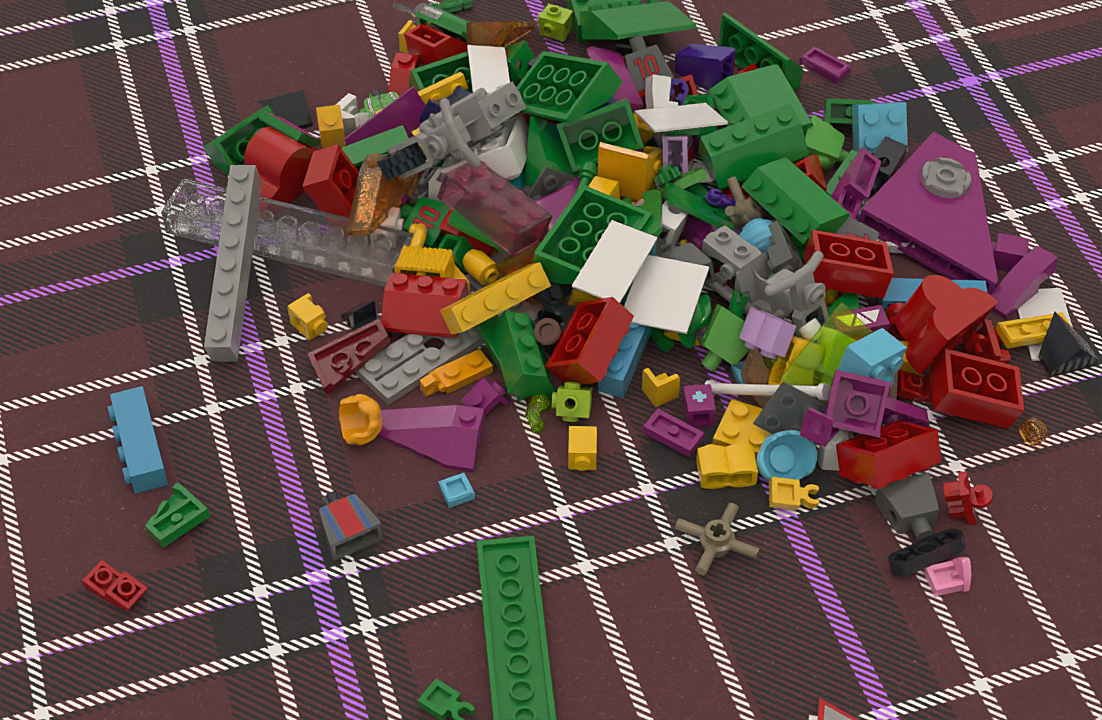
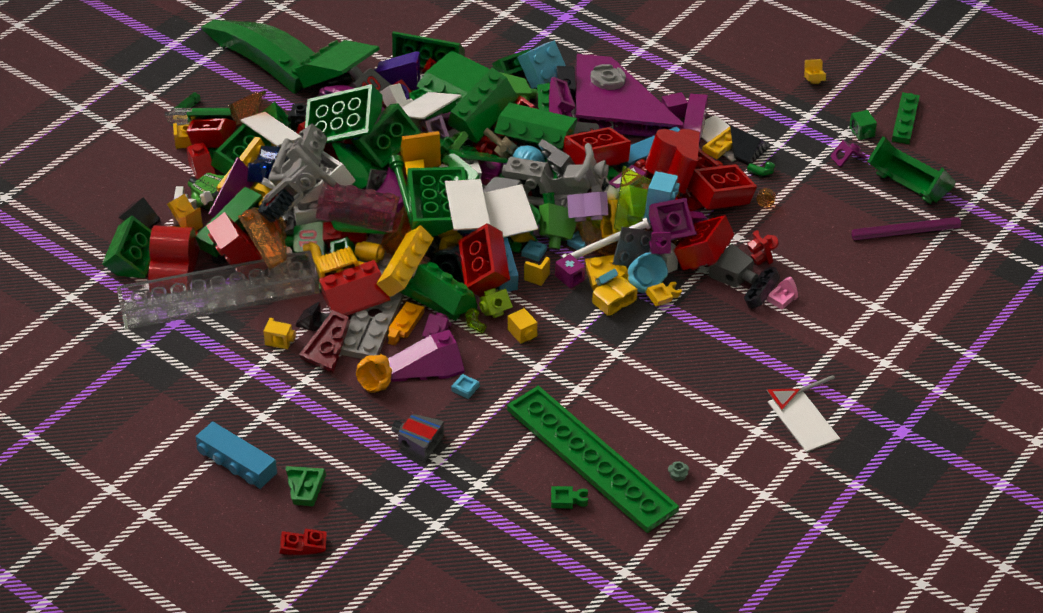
camera: 35 degrees left, 5 degrees down
light grey brick [204,165,262,362] -> none
green tile [259,110,321,147] -> none
reddish brown tile [534,318,562,346] -> none
lime brick [537,4,573,42] -> none
magenta plate [643,409,705,457] -> none
dark tan bar [675,503,760,575] -> none
dark purple arm [705,189,736,209] -> none
magenta tile [800,46,851,84] -> none
none -> medium azure tile [522,240,547,262]
none -> medium azure tile [595,268,618,286]
none -> green arm [747,162,775,176]

